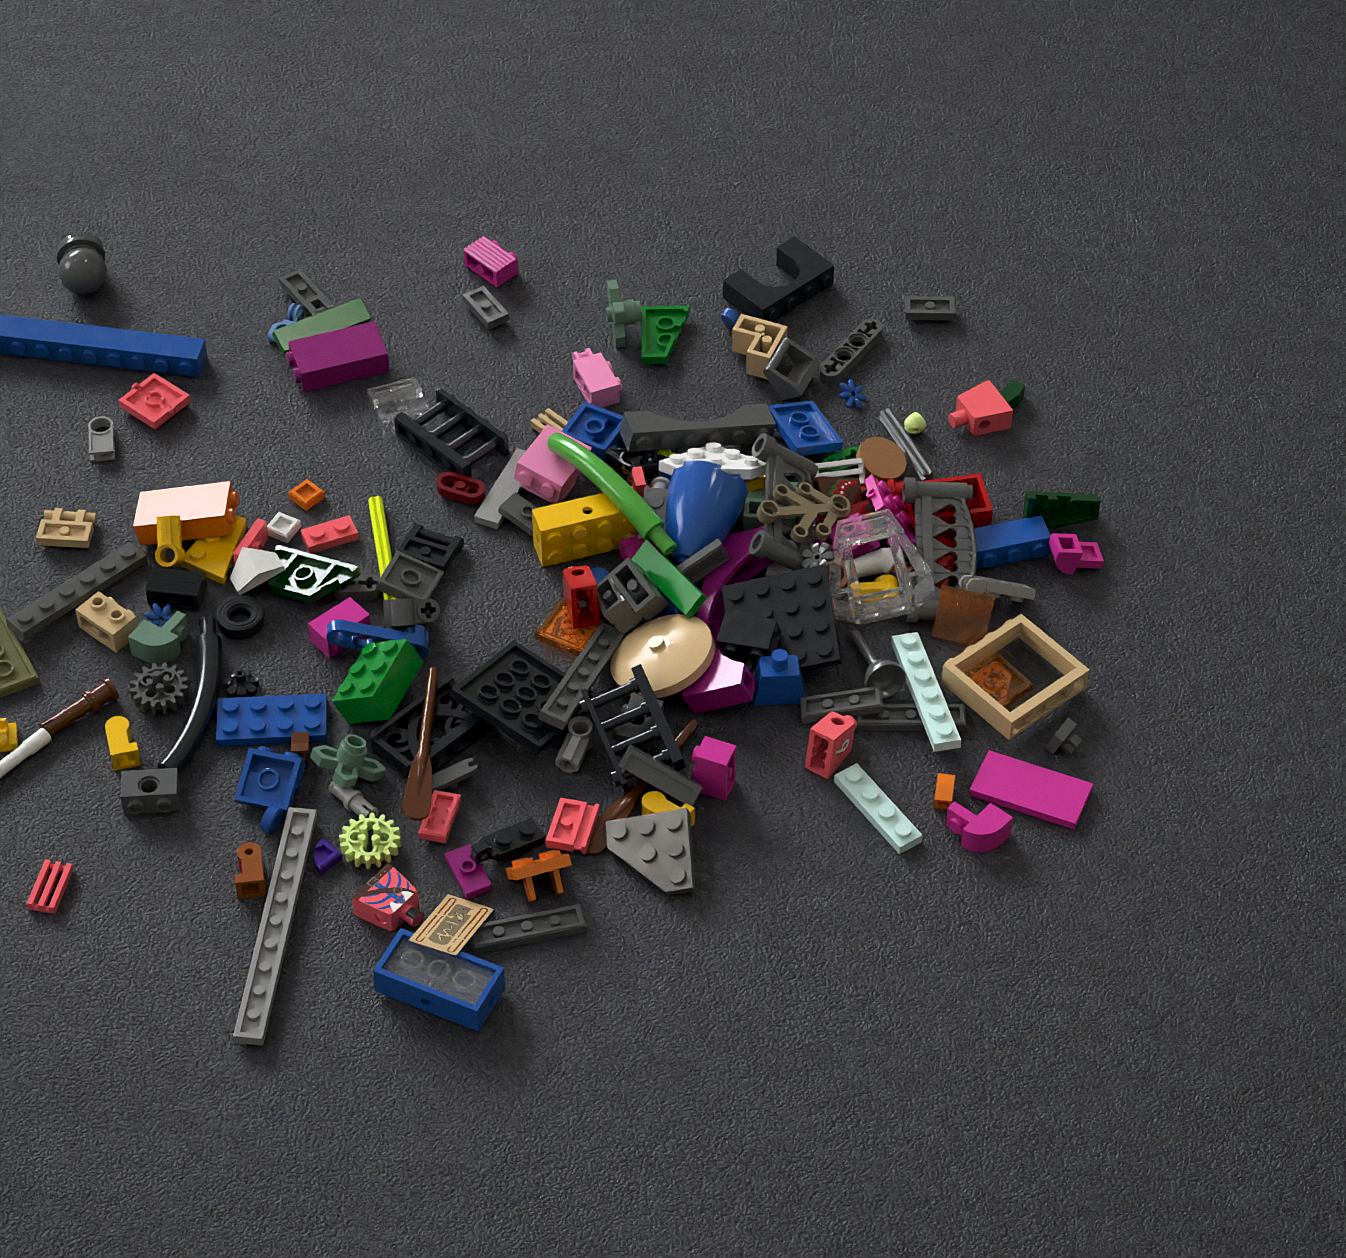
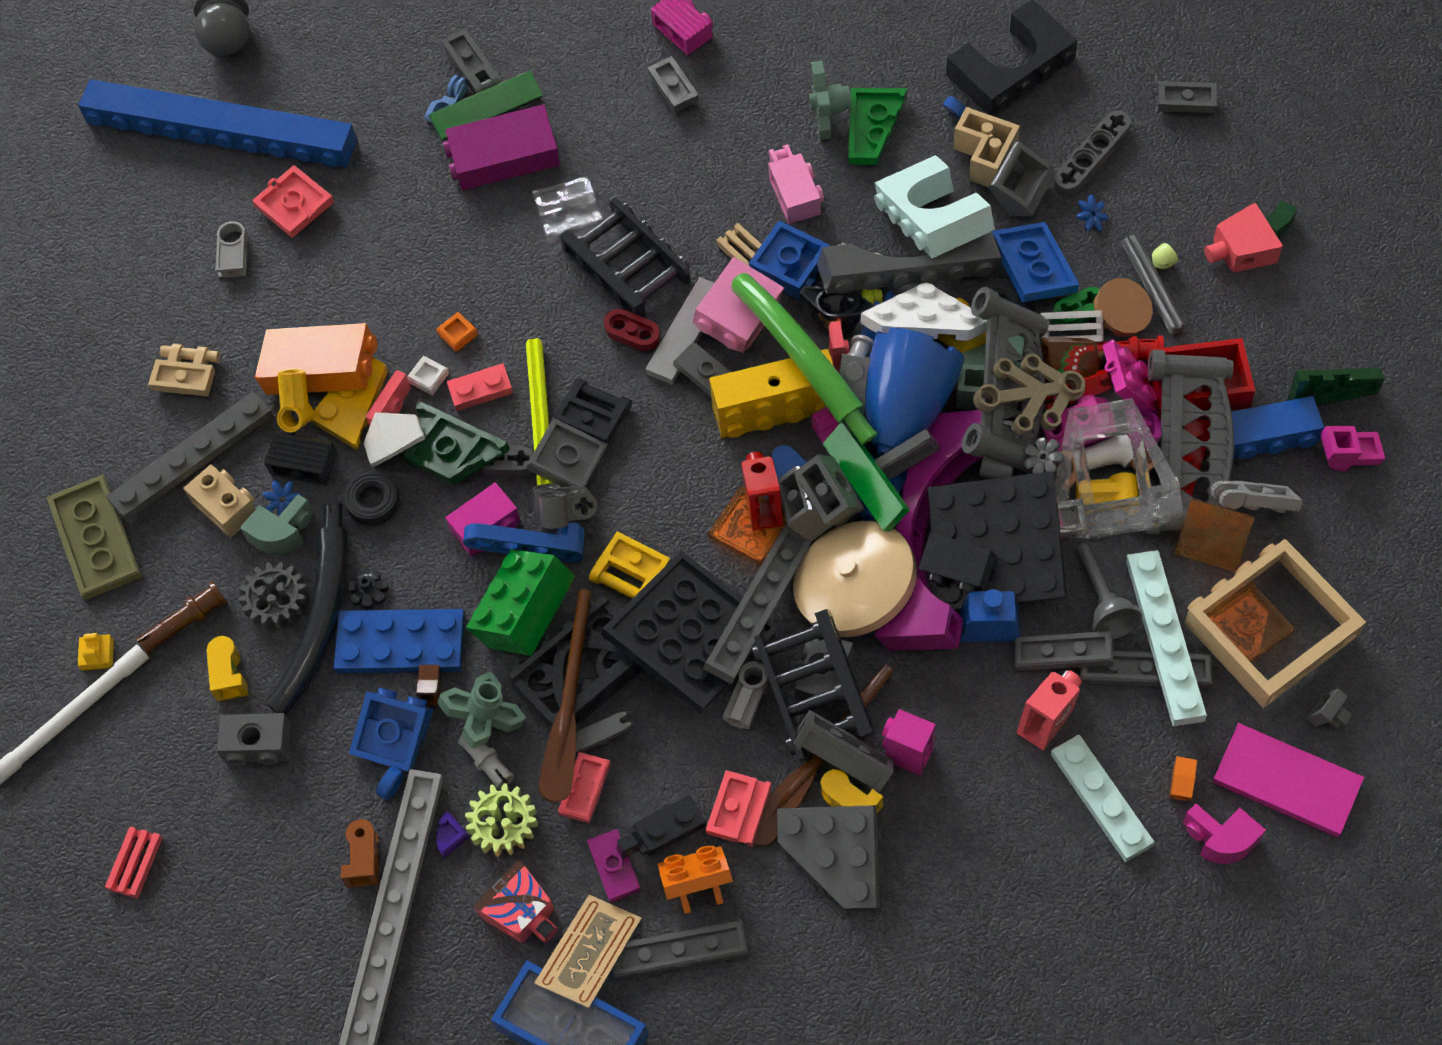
camera: 10 degrees right, 15 degrees up
none -> yellow plate [589,531,671,599]
none -> light aqua arch [874,155,995,258]

